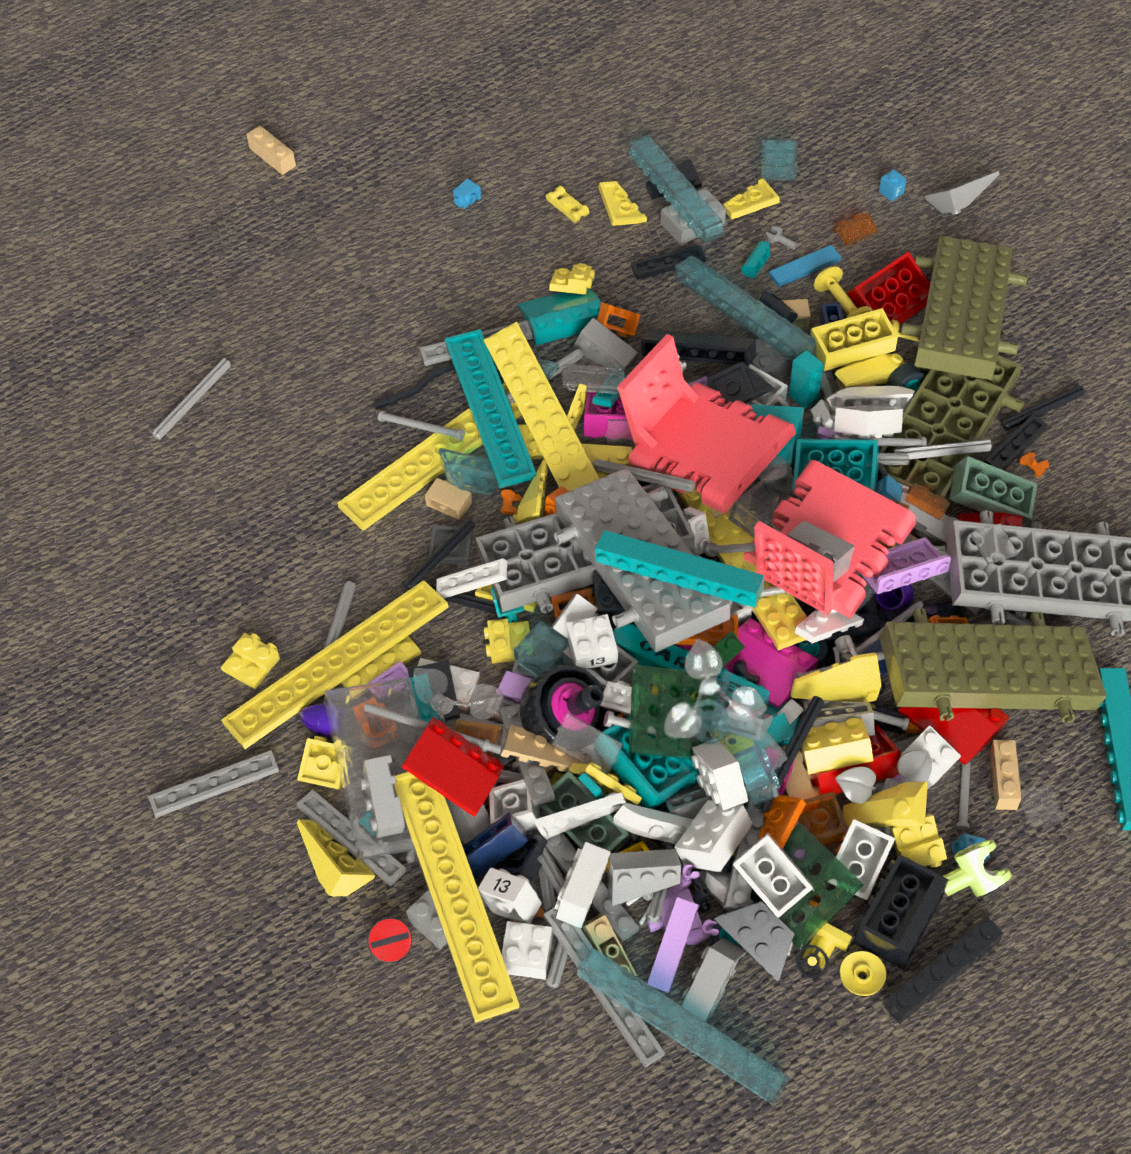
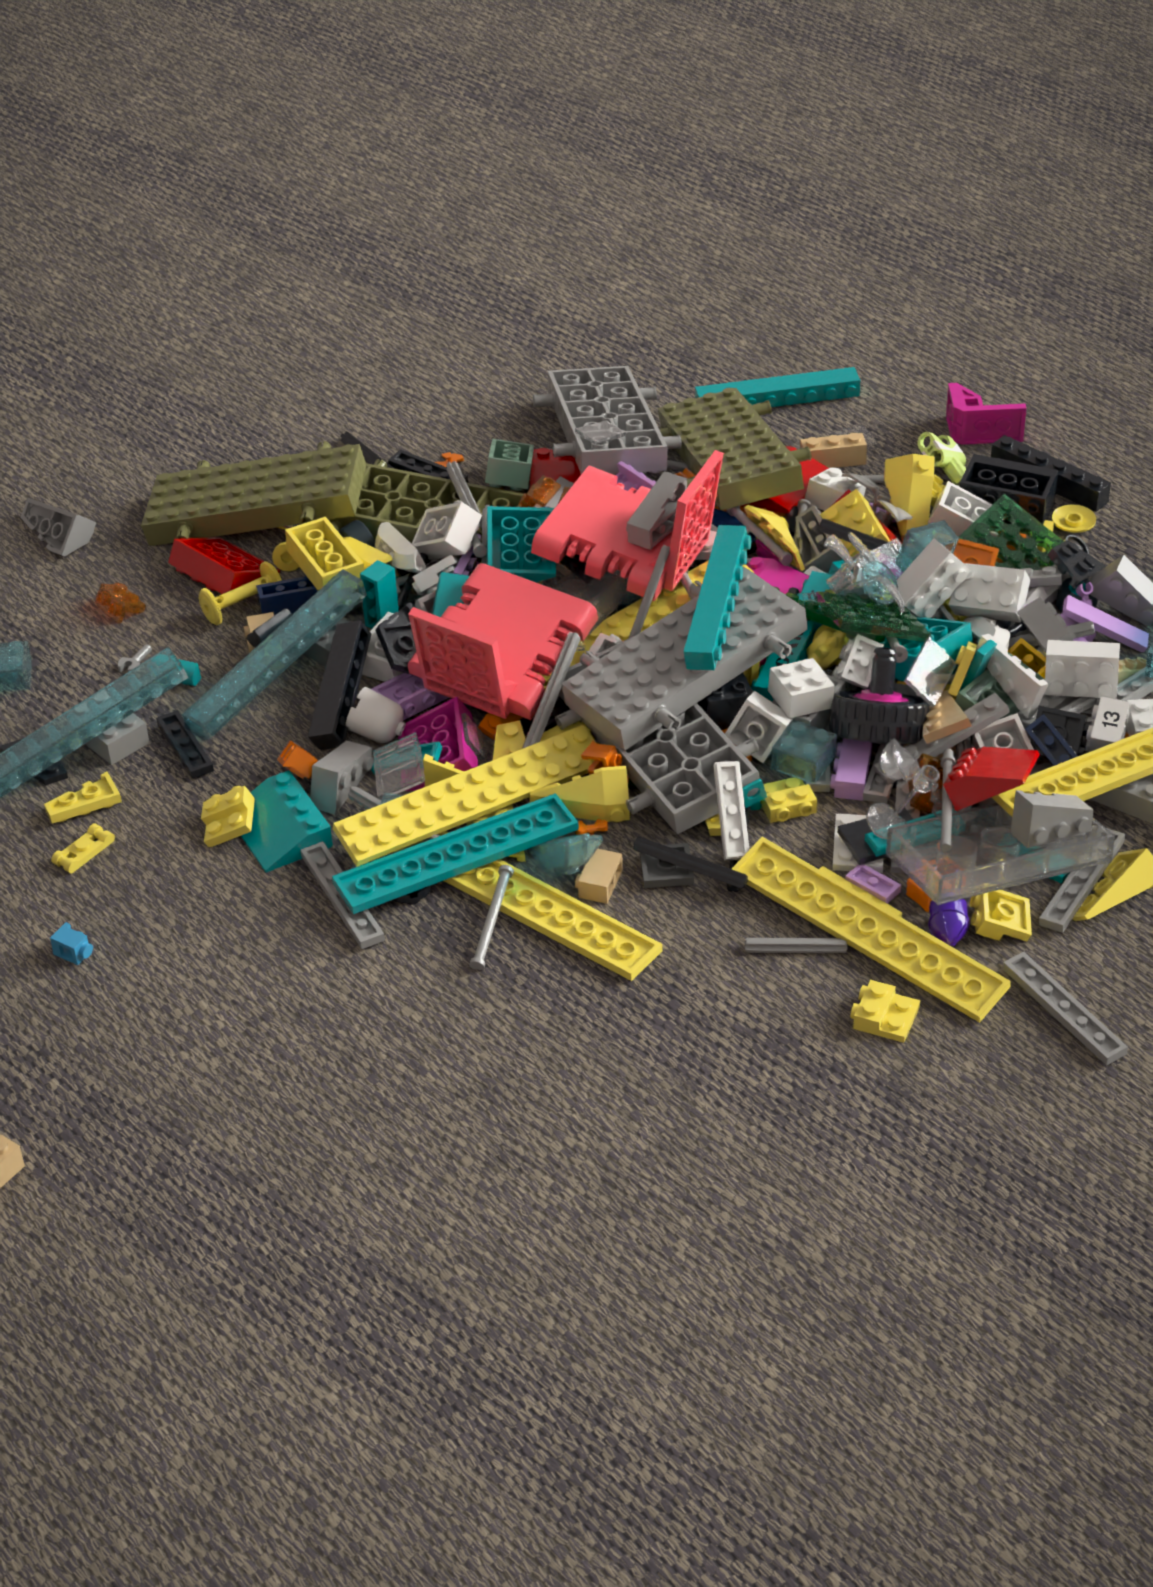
camera: 100 degrees left, 15 degrees down
light grey axle [152,358,231,440] -> none
black bar [373,361,455,410] -> none
light yellow wing [723,178,779,220] -> none
white brick [733,833,813,917] -> none
dark azure tile [769,245,841,287] -> none
dark azure brick [879,169,906,201] -> none
none -> dark pink bracket [946,383,1027,445]

